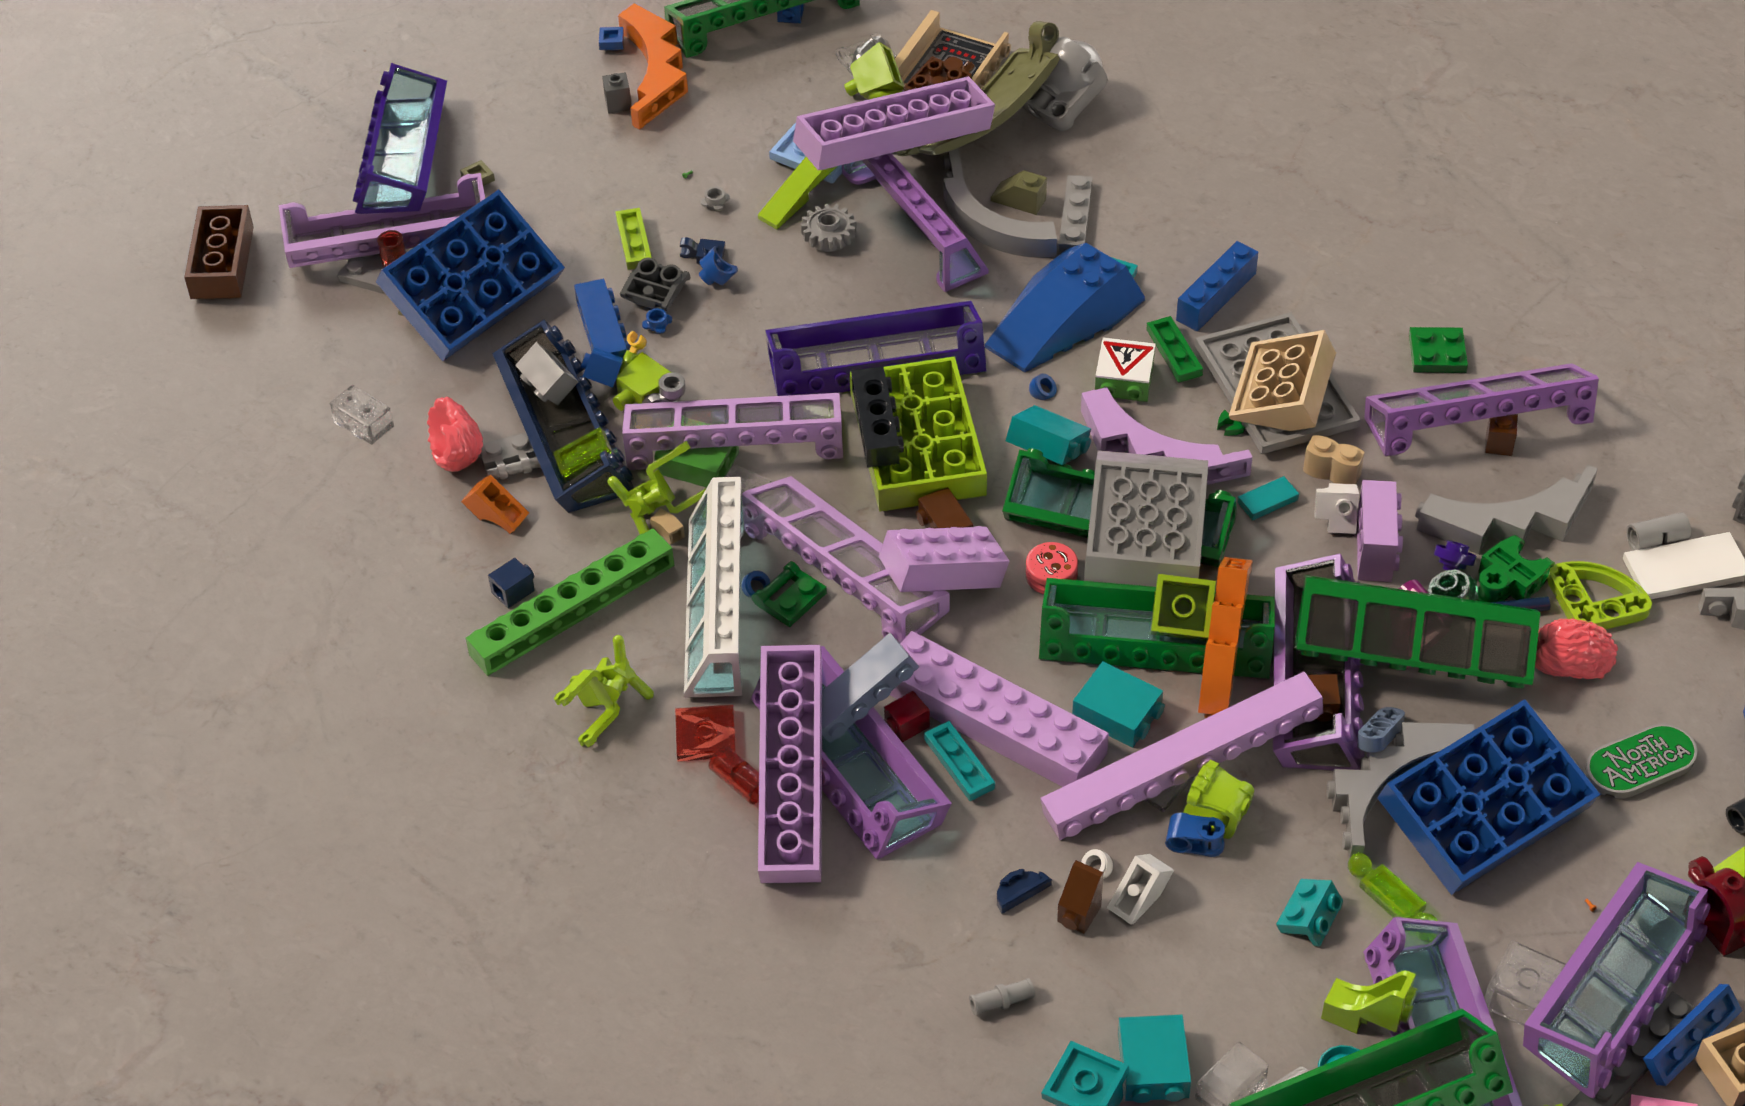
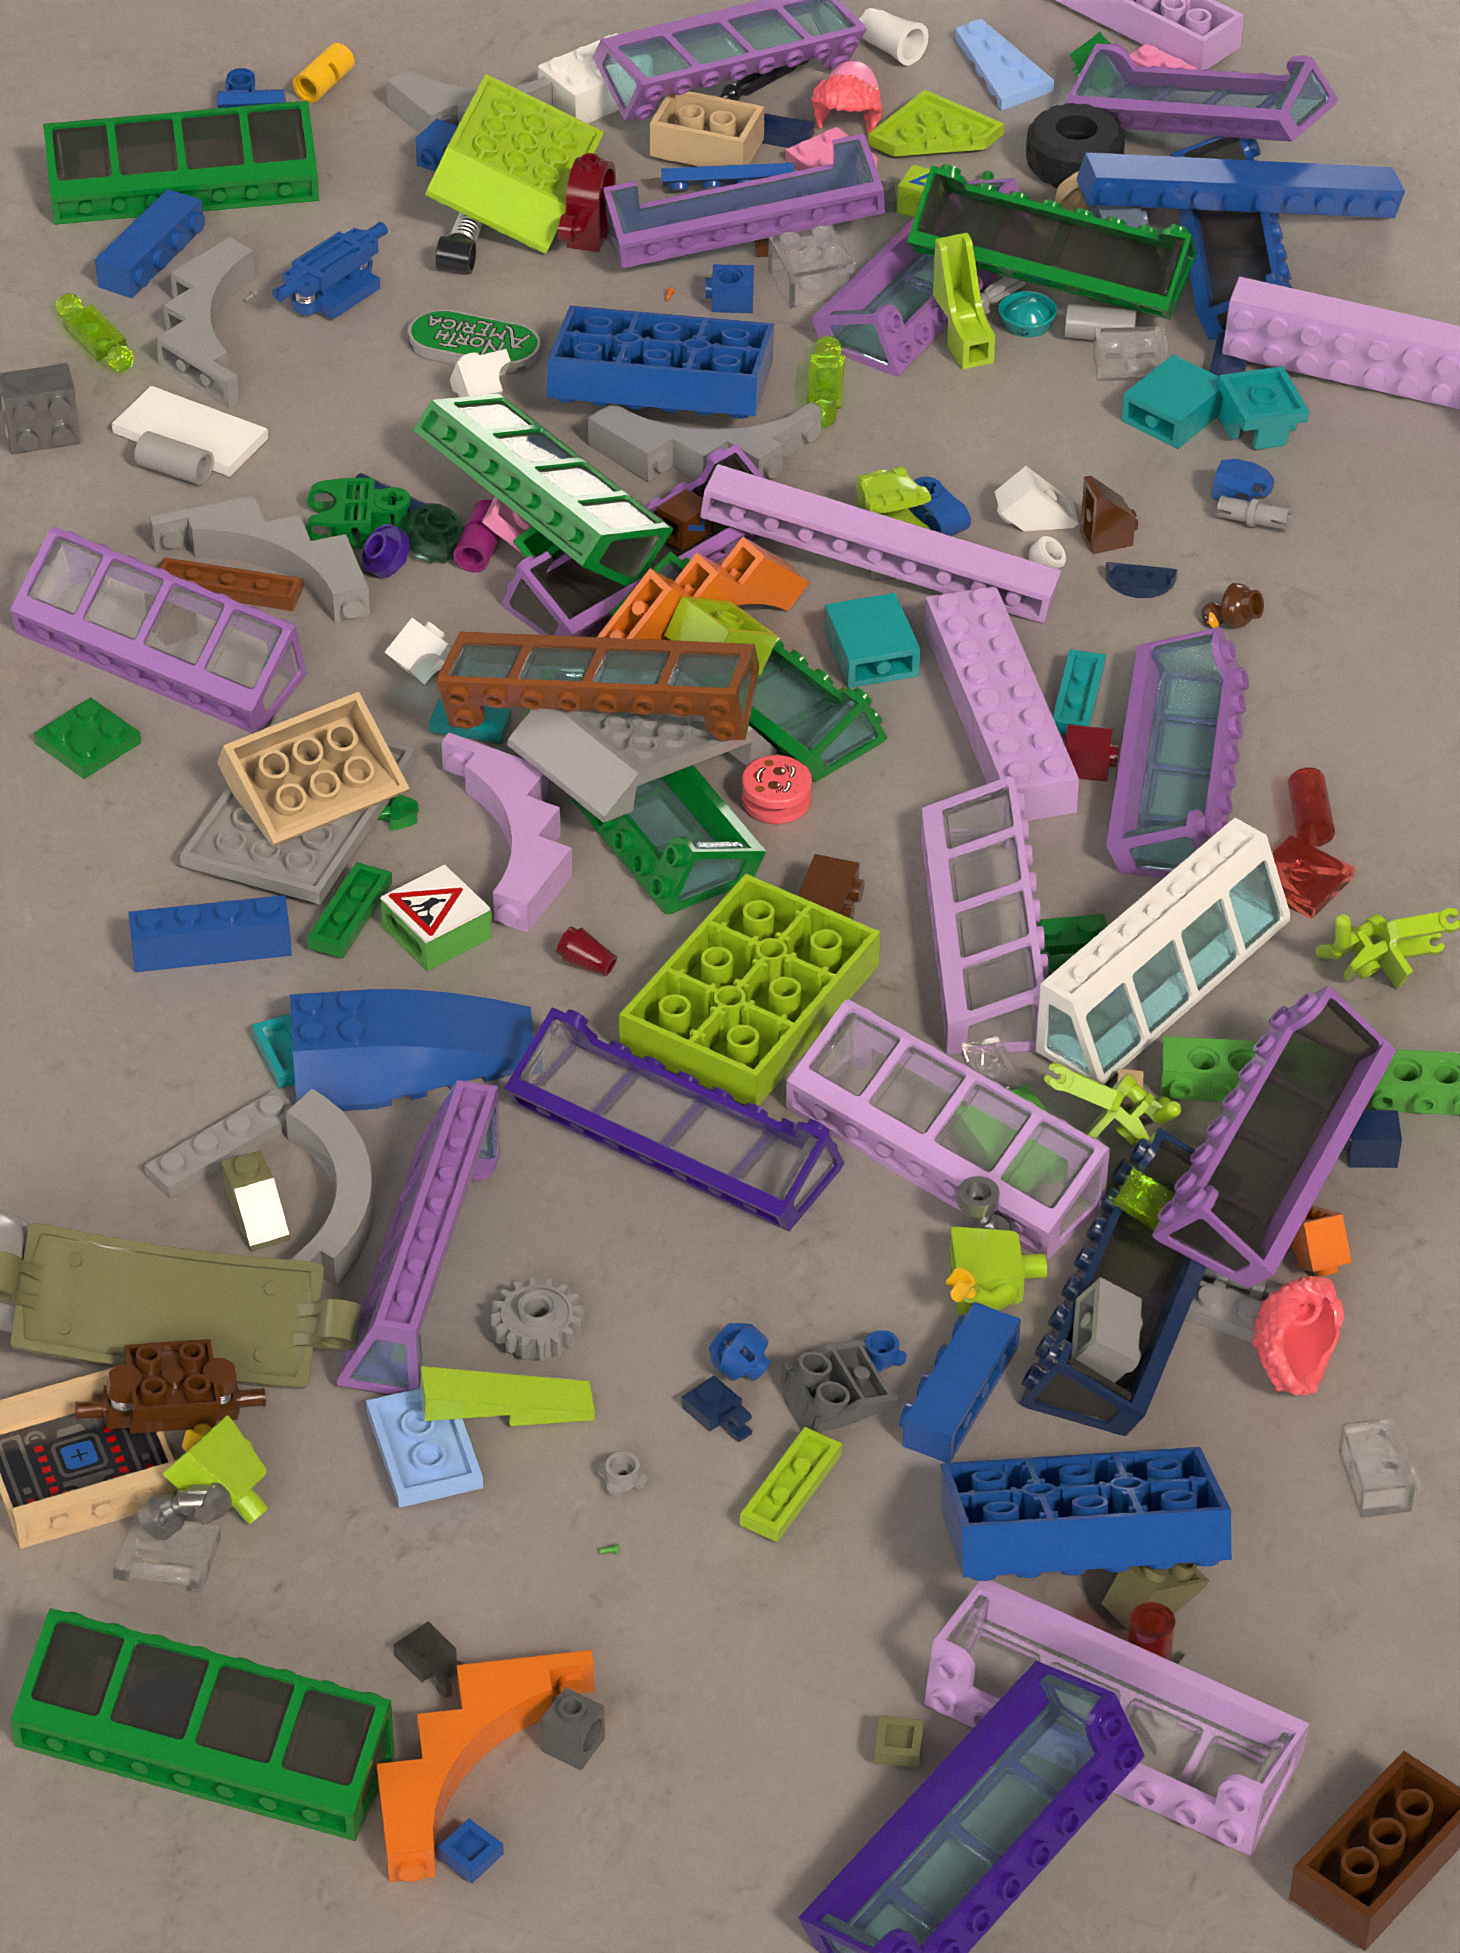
camera: 140 degrees left, 5 degrees down
blue brick [580,347,623,388] -> none
lavender brick [758,645,822,883] -> none
lavender brick [793,76,995,171] -> none
sand blue brick [822,633,919,743] -> none
black brick [851,366,904,468] -> none
lavender brick [879,526,1009,592] -> none
teal brick [1005,405,1091,465] -> none
blue piece [1029,373,1057,400] -> none
teal bracket [1276,879,1343,946] -> none
tan brick [1303,435,1365,484] -> none
lavender brick [1357,480,1403,582] -> none
sand blue beam [1357,707,1405,752] -> none
coral hair [1535,618,1618,680] -> none
lime beam [1547,561,1652,629] -> none
none -> dark orange tile [159,557,304,611]
none -> clear smoke plate [393,1621,465,1698]
none -> dark orange window [437,631,759,741]
none -> white brick [449,349,511,412]
none -> dark red cone [556,926,617,976]
none -> blue brick [705,264,754,313]
none -> window [1152,985,1397,1288]
none -> reddish brown animal [1201,583,1264,628]
none -> blue rock [1212,458,1275,501]

